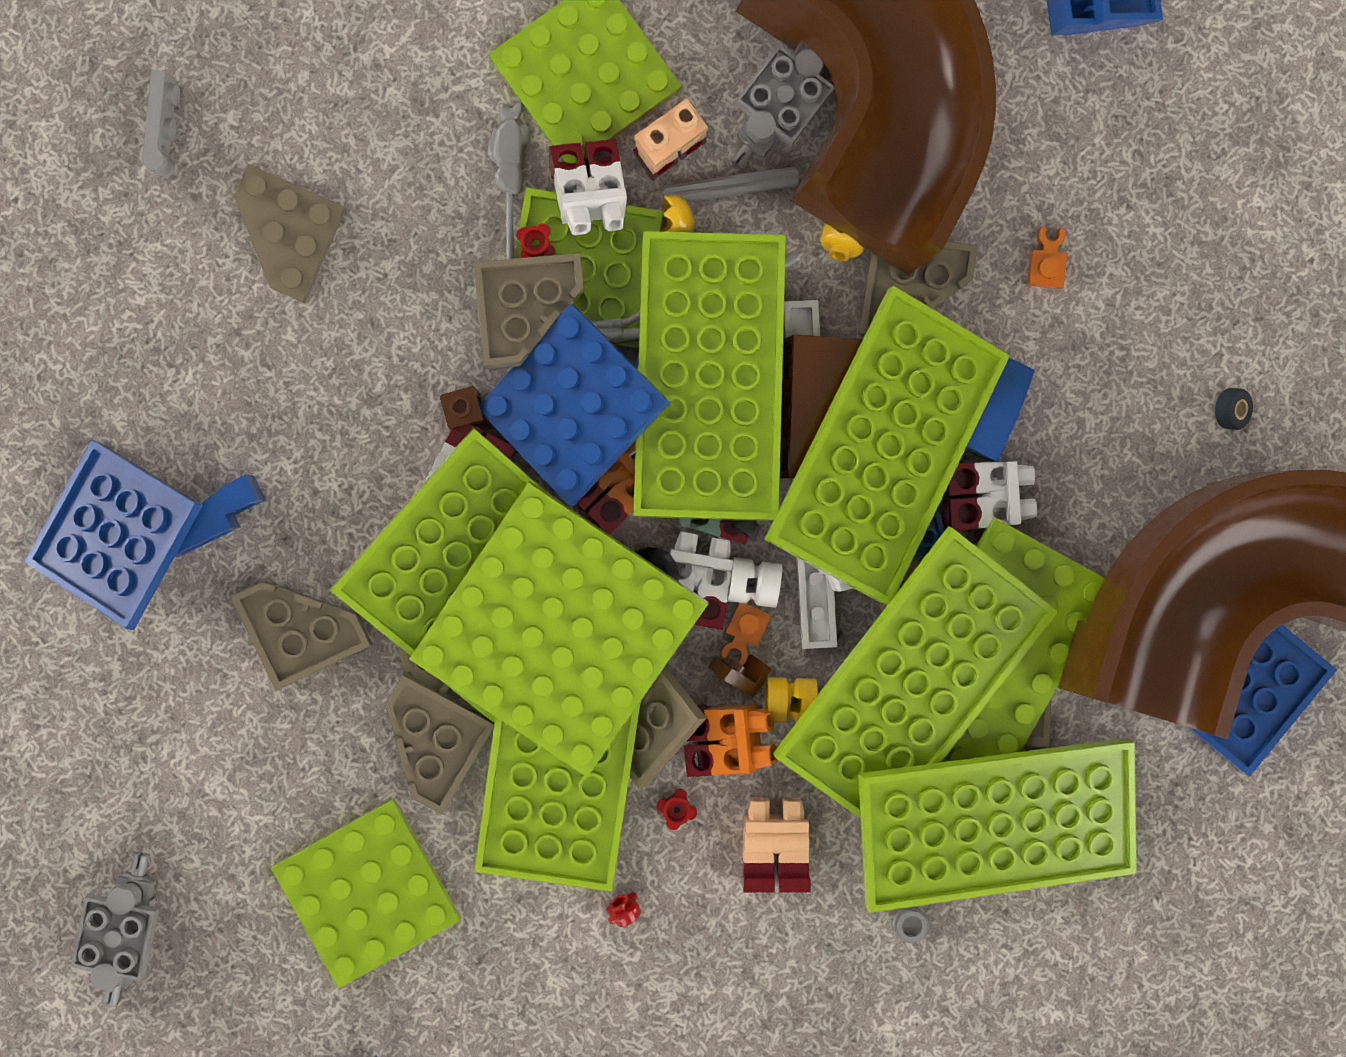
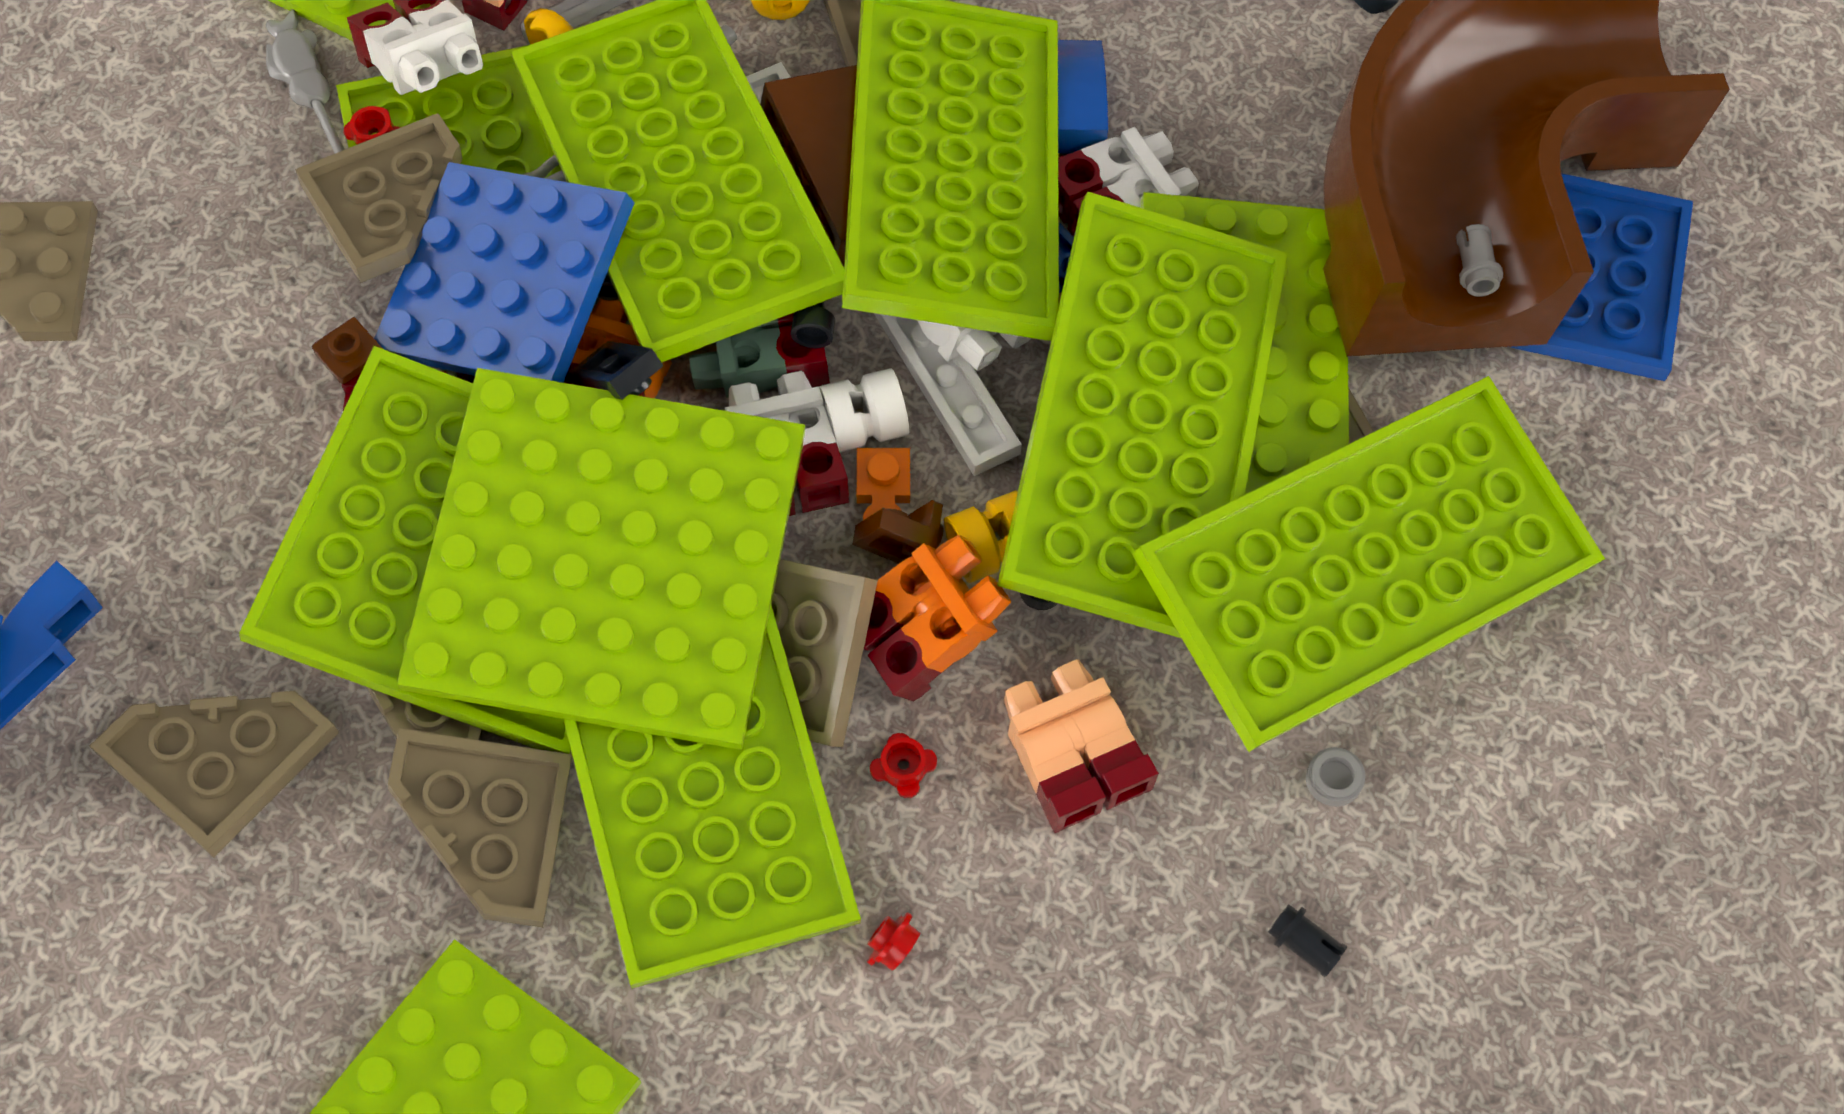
camera: 30 degrees left, 25 degrees down
none -> black plate [568,341,664,400]
none -> black pin [1268,904,1347,977]
none -> light grey pin [1456,224,1503,296]

